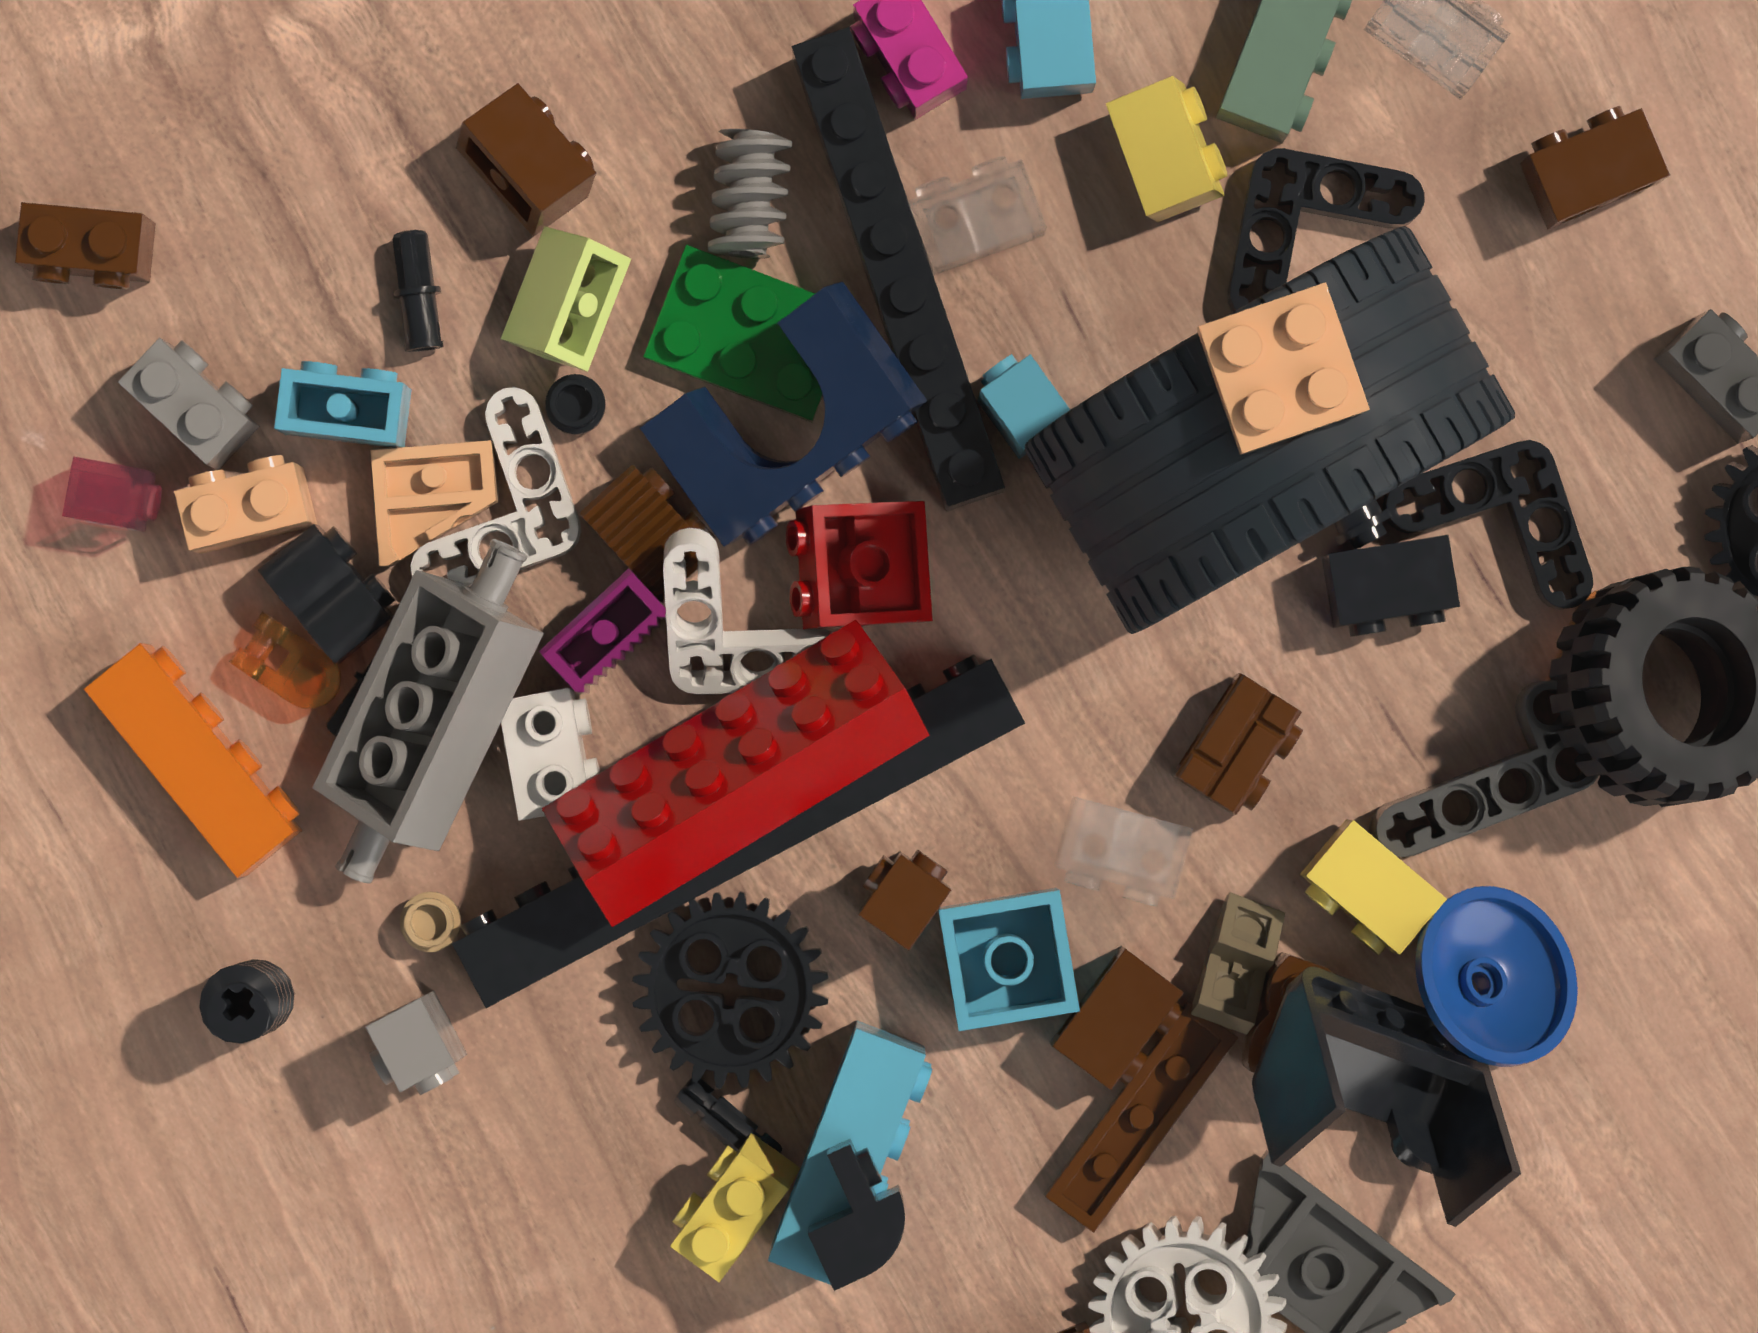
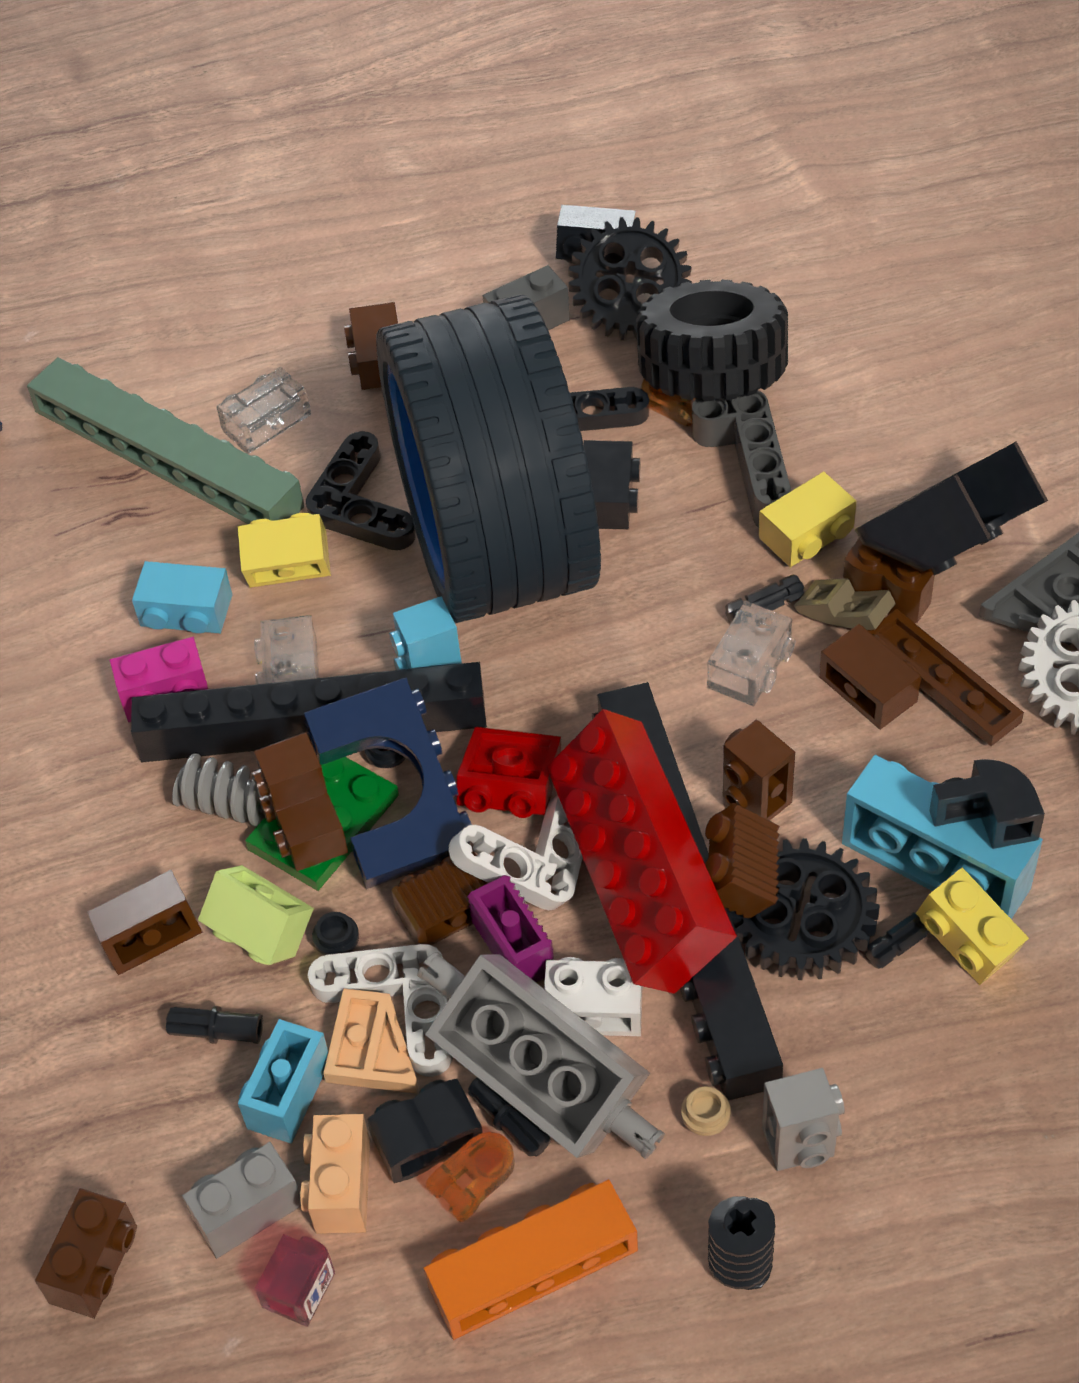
camera: 70 degrees left, 35 degrees down
medium azure brick [938,888,1080,1031] -> none
reddish brown brick [1172,673,1303,815] -> none
light nougat plate [1197,282,1370,455] -> none
blue dish [1415,886,1578,1067] -> none
none -> reddish brown brick [251,732,348,871]
none -> reddish brown brick [705,803,780,918]
none -> black axle [725,574,804,627]

